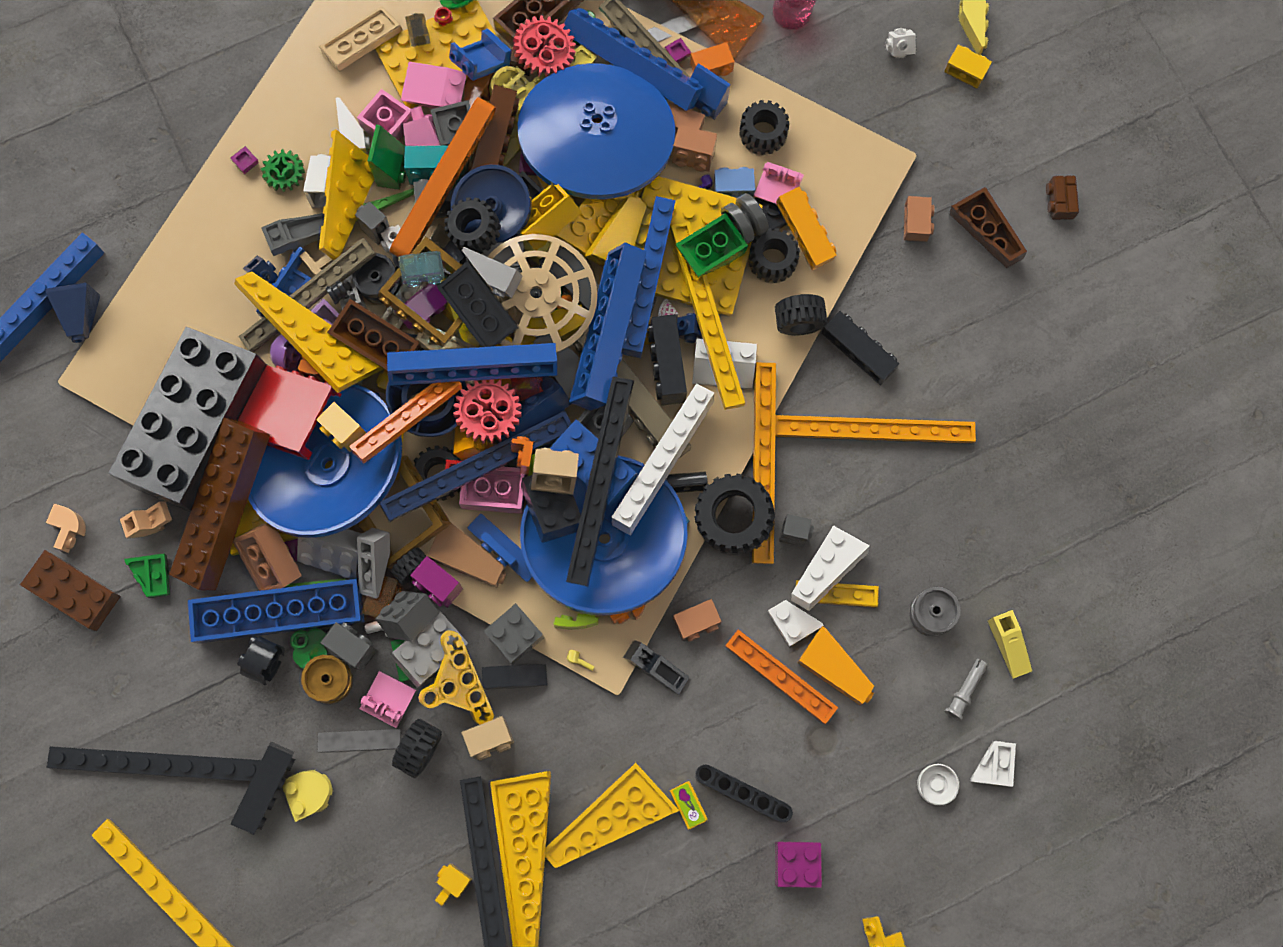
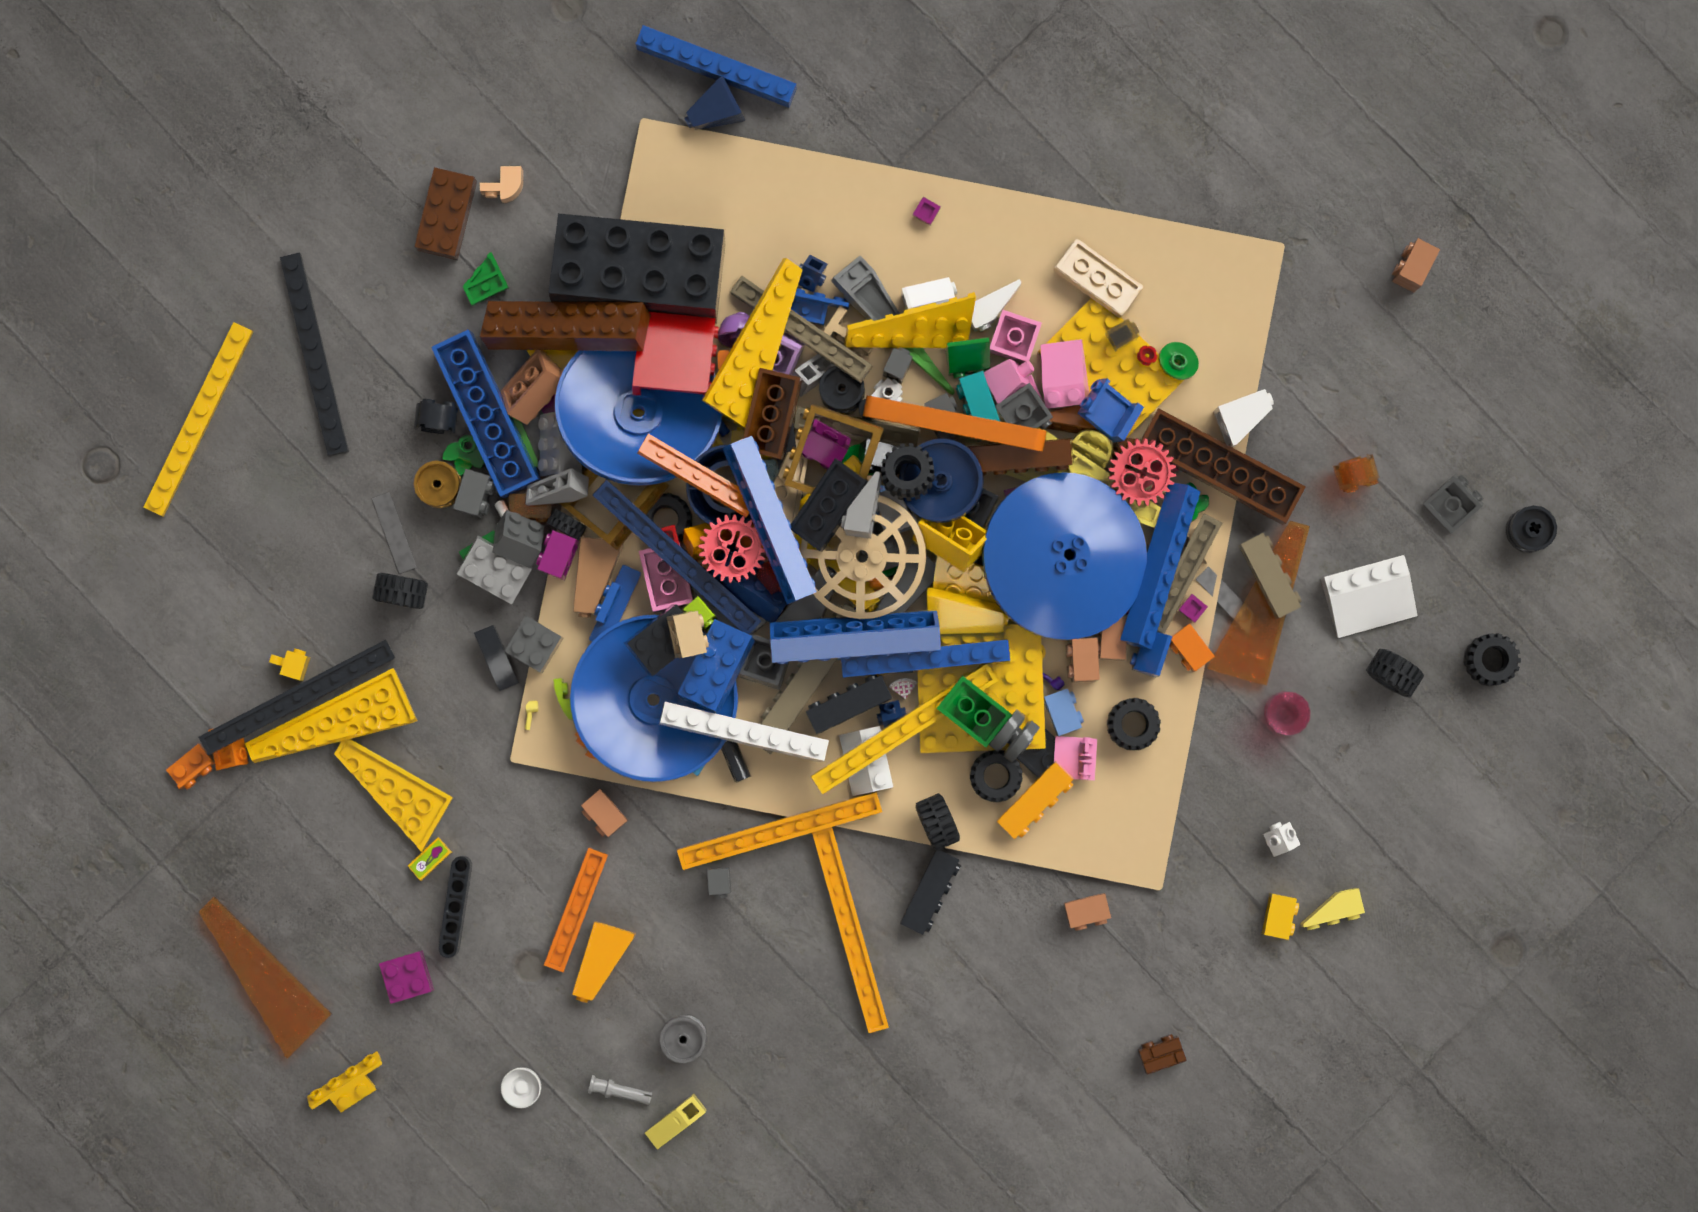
camera: 75 degrees right, 10 degrees up
light nougat brick [120,501,172,538] -> none
black brick [230,742,296,835] -> none
green gear [261,149,305,192] -> none
light yellow slope [282,770,333,822] -> none
yellow brick [316,402,366,452] -> none
black wheel [325,280,349,305] -> none
bright pink hinge [360,671,416,728] -> none
clear light blue brick [398,251,444,287] -> none
yellow beam [419,630,494,725] -> none
tan brick [462,716,514,761] -> none
orange bracket [511,437,533,475] -> none
black plate [566,376,634,587] -> none
black slope [623,640,690,695] -> none
black tyre [694,473,775,555] -> none
white wing [767,600,824,647] -> none
white wedge [791,526,870,611] -> none
yellow tile [795,580,879,608] -> none
reddish brown wedge [949,187,1027,268] -> none
white wing [970,741,1016,787] -> none

